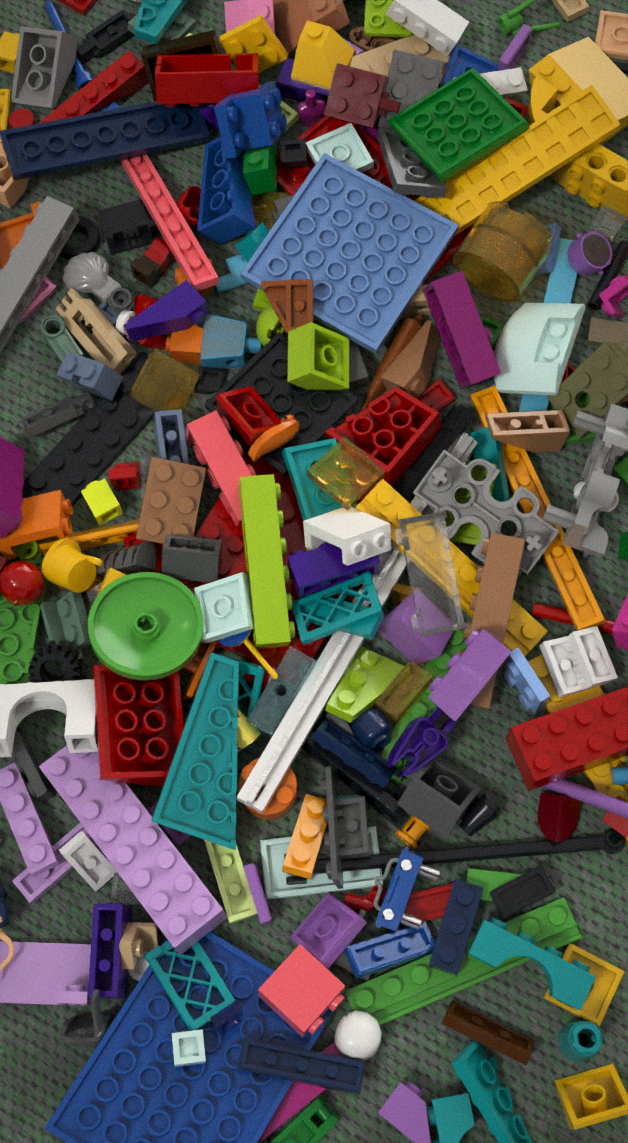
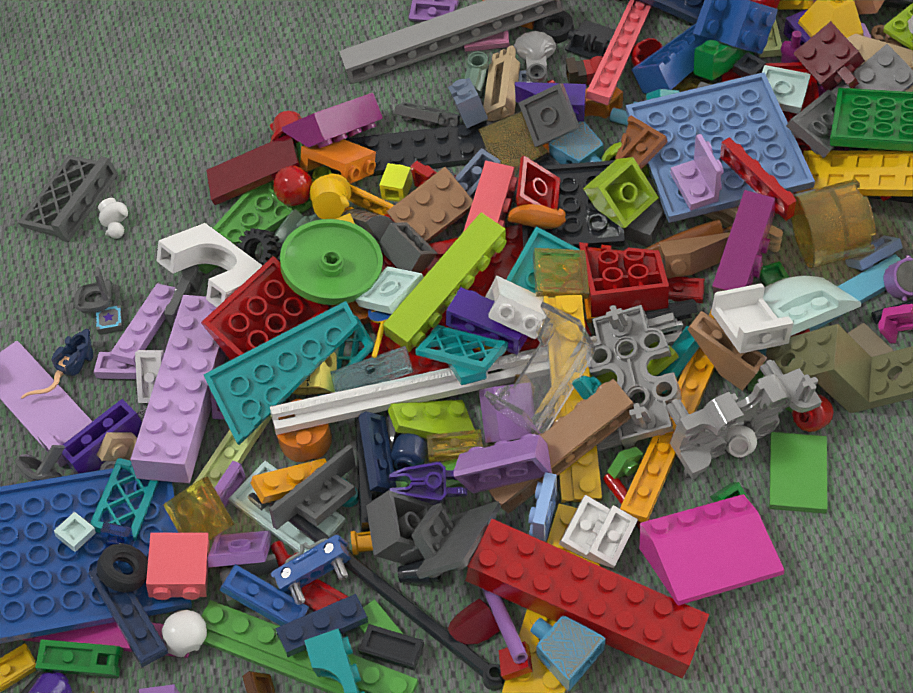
camera: 45 degrees right, 15 degrees down
none -> black tyre [97,544,148,592]
none -> clear yellow plate [163,476,235,541]
none -> dark grey bracket [411,501,501,579]
none -> dark grey plate [519,83,580,147]
none -> teal tile [571,376,602,400]
none -> bright green plate [607,447,643,479]
none -> lavender bracket [670,134,723,211]
none -> white panel [711,284,793,354]
none -> red plate [720,137,797,221]

